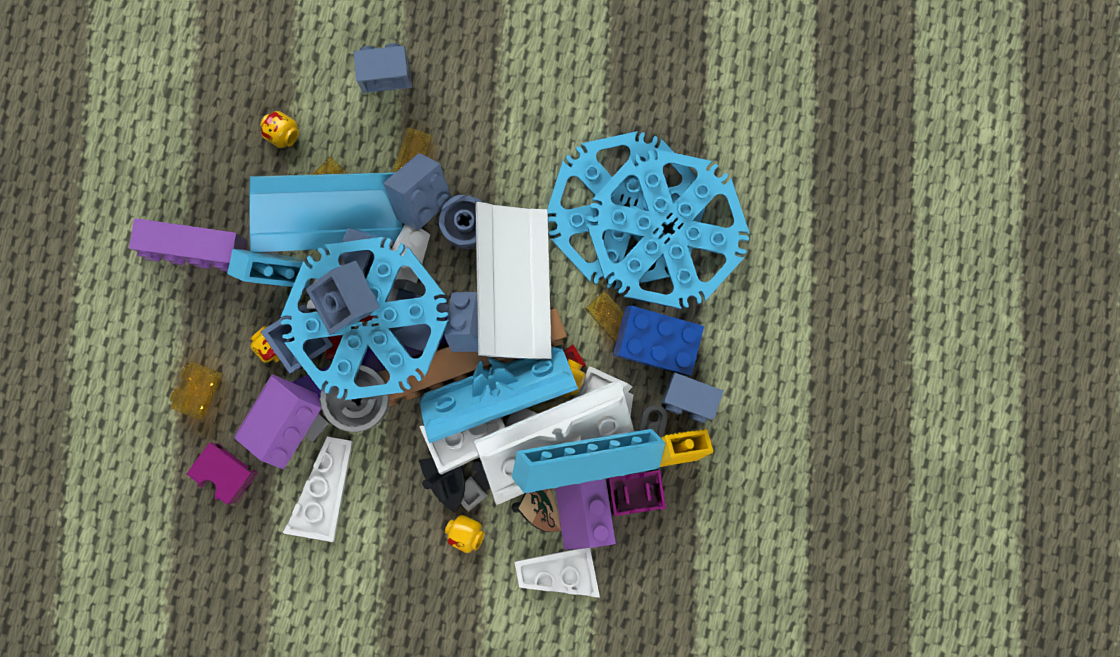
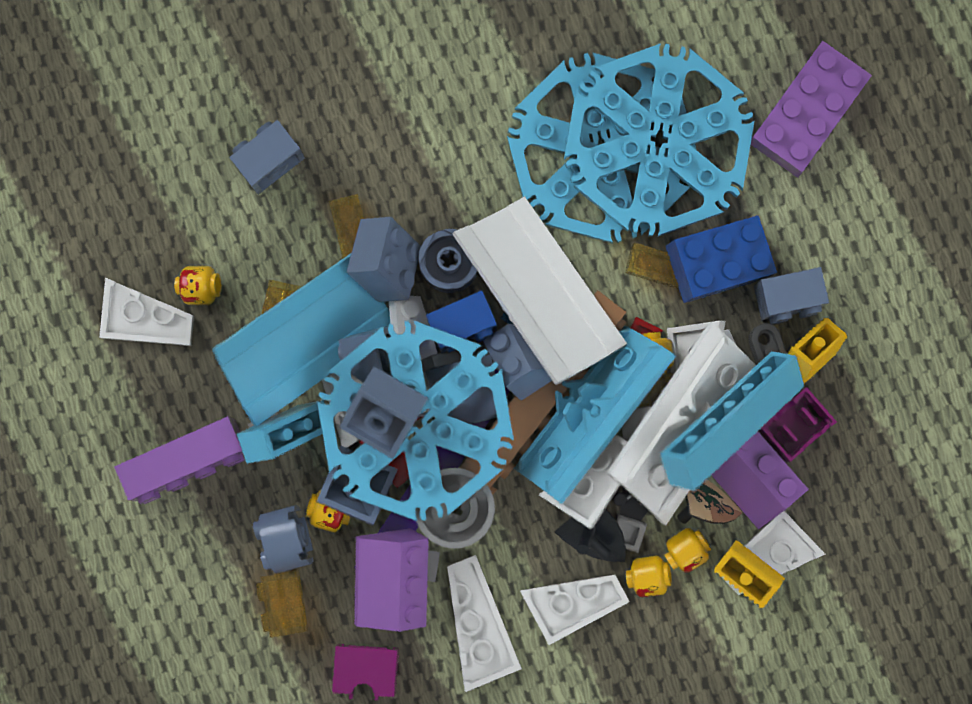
camera: 30 degrees left, 0 degrees up
none -> white wing [99,278,194,346]
none -> sand blue brick [253,505,313,574]
none -> blue brick [426,291,497,353]
none -> white wing [520,574,630,645]
none -> yellow head [664,528,712,573]
none -> yellow brick [714,540,785,608]
none -> medium lavender brick [751,41,872,178]

